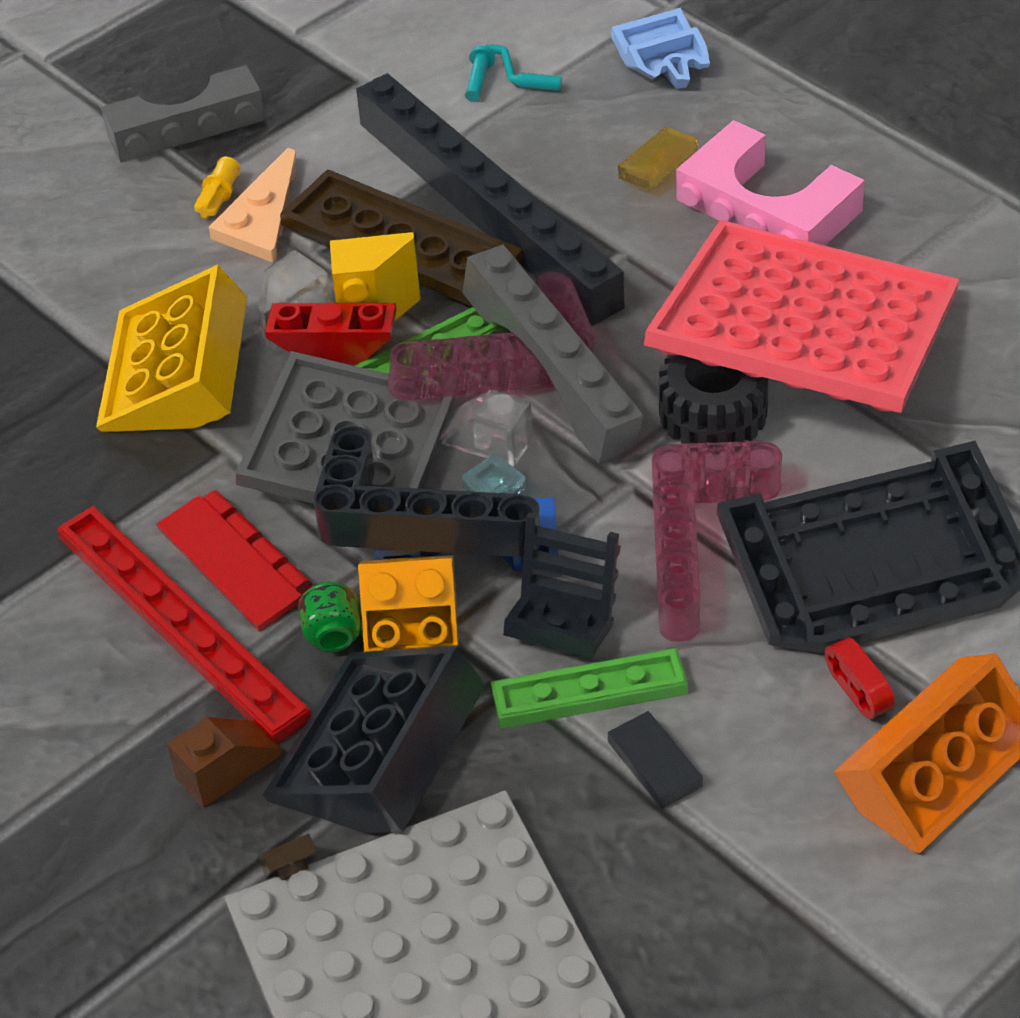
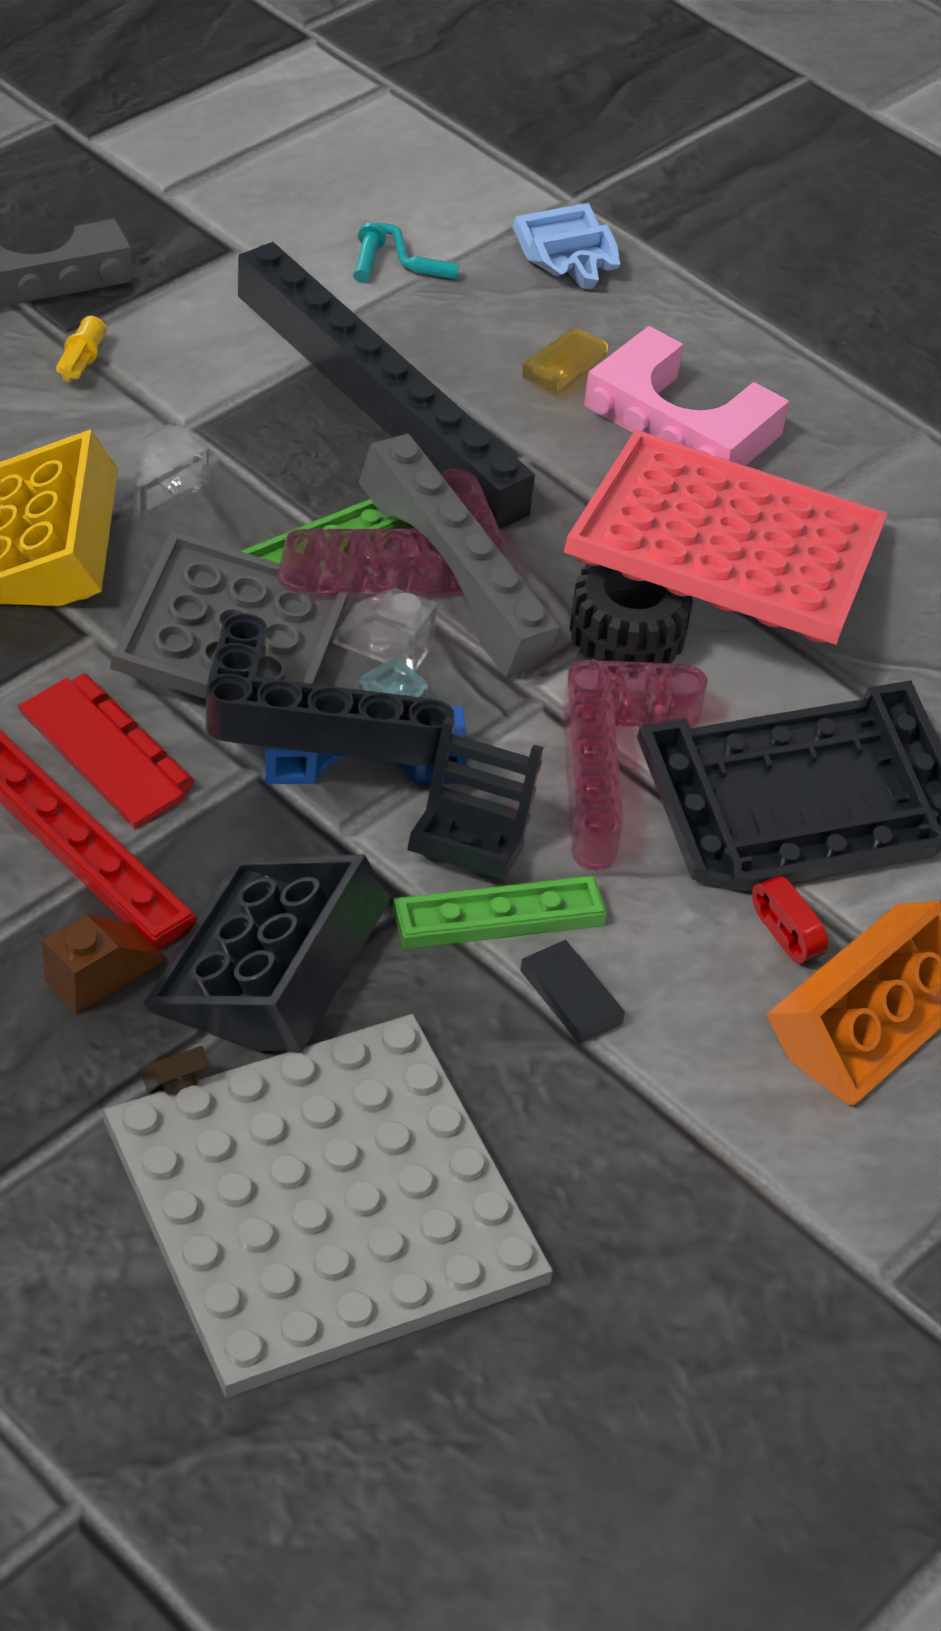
camera: 10 degrees left, 0 degrees up
light nougat wing [208,148,296,263] -> none
red slope [265,302,397,366] -> none
dark brown plate [280,169,523,307] -> none
green head [299,581,362,652] -> none
yellow slope [330,232,421,321] -> none
light orange slope [358,555,458,652] -> none

